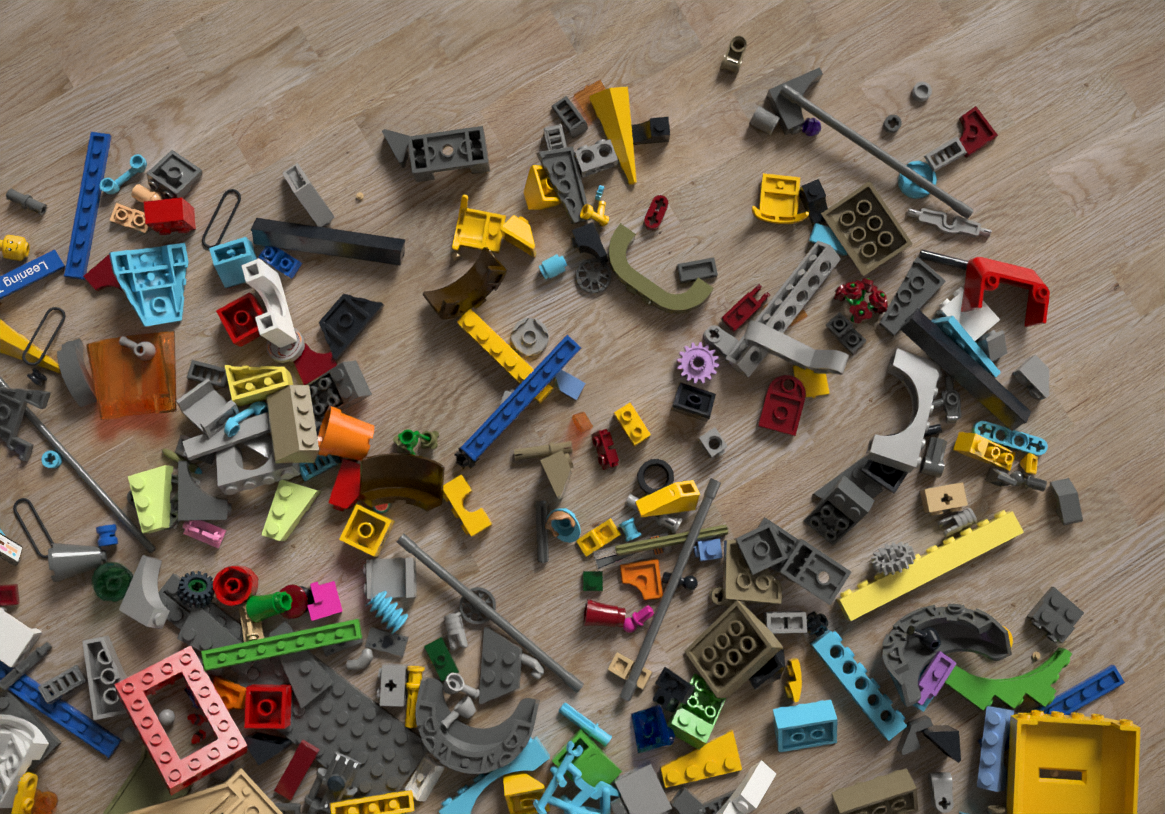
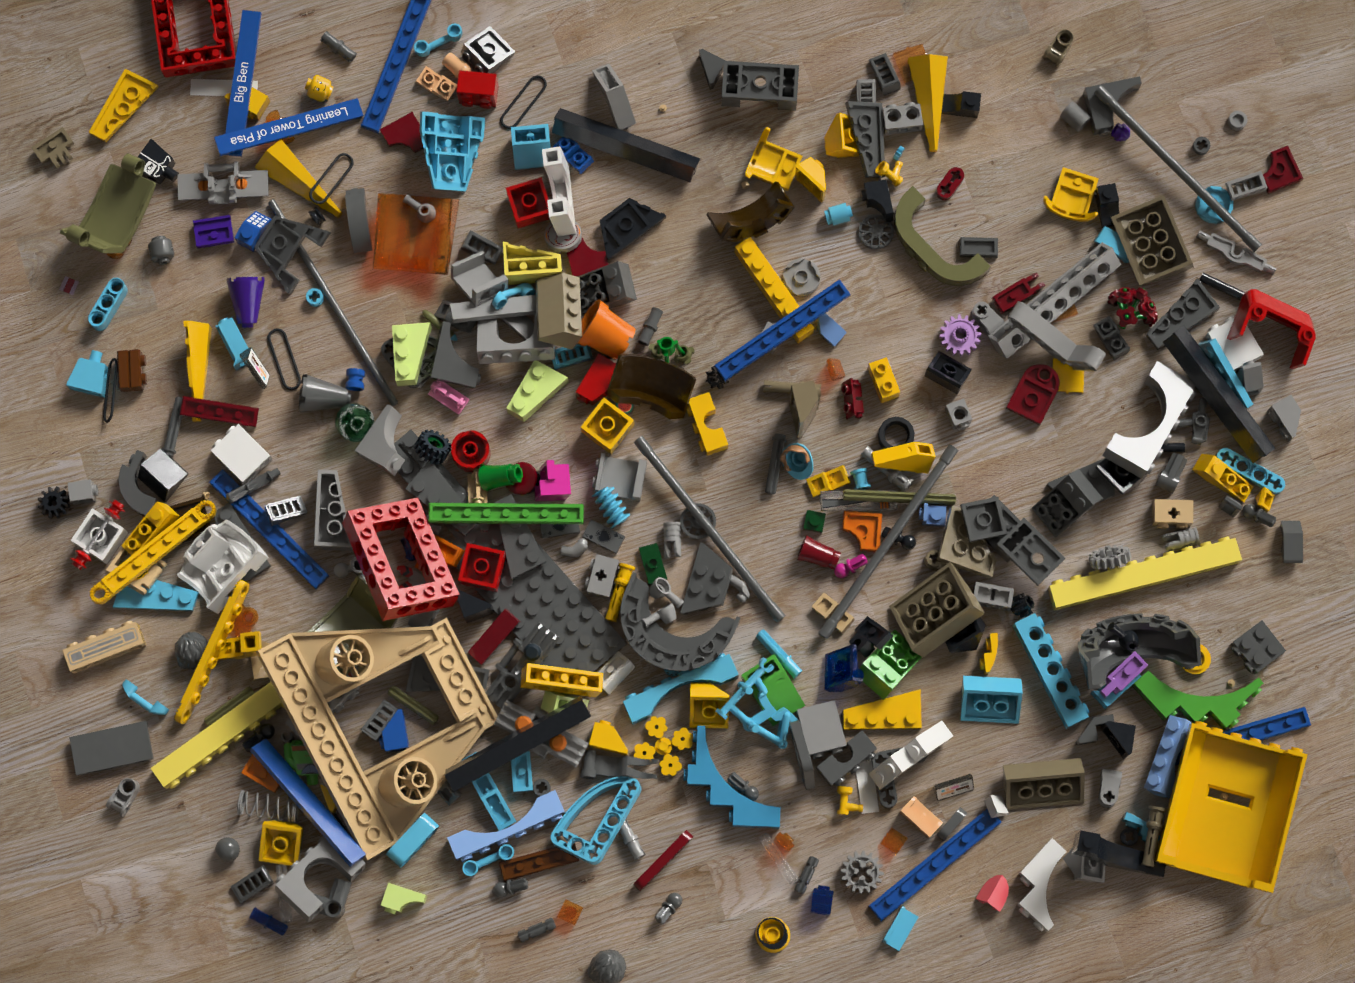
camera: 10 degrees right, 5 degrees down
none -> dark grey pin [638,307,663,346]

